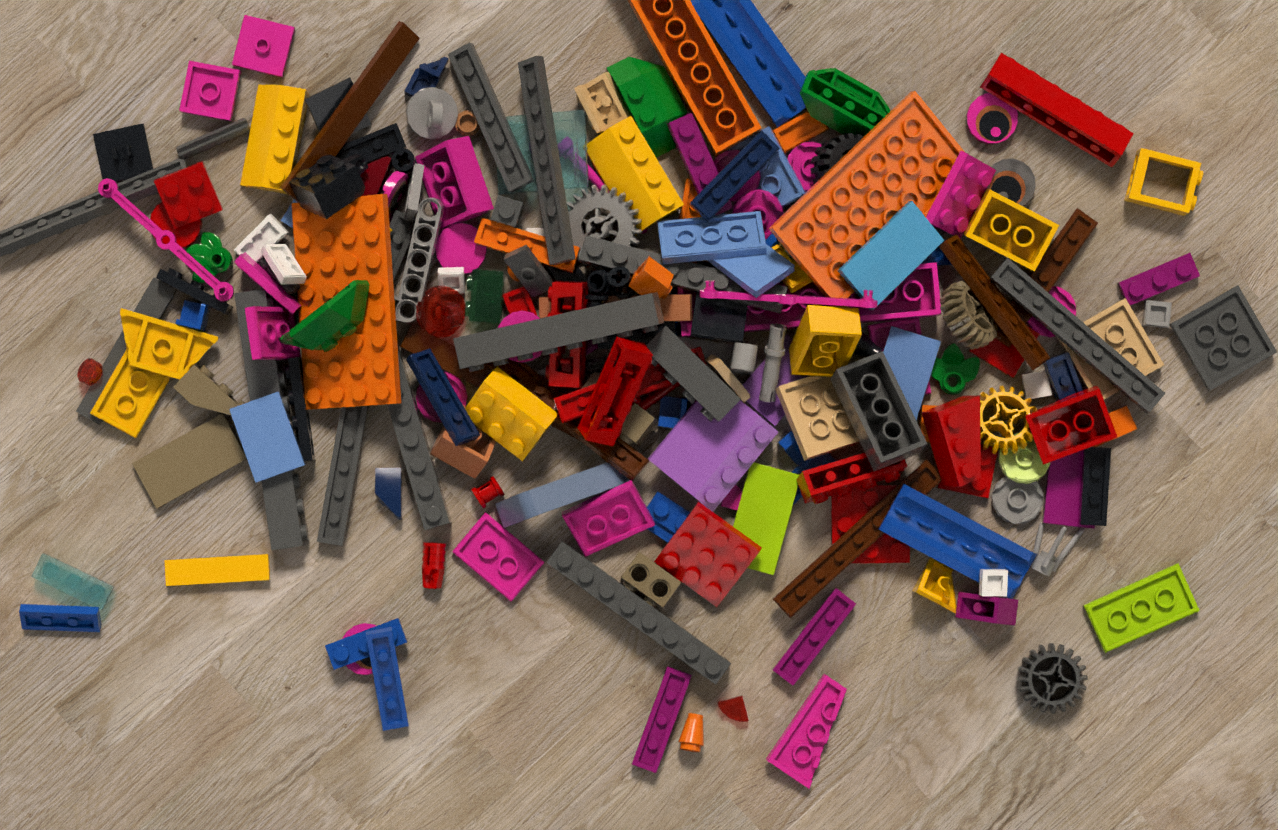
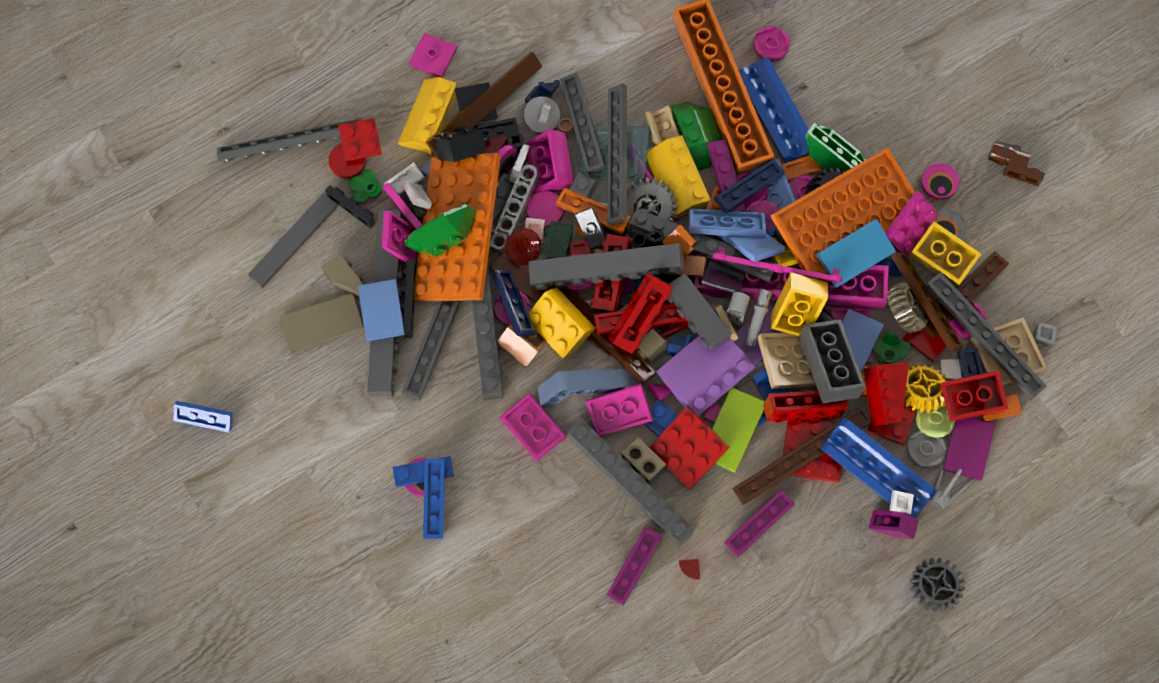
camera: 15 degrees right, 15 degrees down
clear light blue plate [31,553,114,610] -> none
clear red tile [77,358,102,386] -> none
yellow tile [90,349,171,438] -> none
black piece [93,123,153,182] -> none
dark pink piece [98,178,234,302] -> none
yellow wing [120,308,218,380] -> none
yellow tile [164,554,271,586] -> none
blue panel [175,300,211,331] -> none
dark grey axle [176,118,250,159] -> none
dark pink plate [179,61,241,122] -> none
dark blue slope [375,468,402,520] -> none
red hinge [422,542,446,589] -> none
red bush [471,476,505,509] -> none
orange cone [678,713,704,752] -> none
dark pink wing [766,674,847,789] -> none
yellow slope [912,557,957,614] -> none
red brick [980,53,1134,168] -> none
black plate [1079,447,1111,526] -> none
lime tile [1083,563,1200,653] -> none
magenta plate [1117,253,1200,305] -> none
yellow window [1124,148,1203,216] -> none
dark grey plate [1170,285,1277,391] -> none
none -> dark pink tile [647,383,672,401]
none -> reddish brown plate [988,142,1045,187]

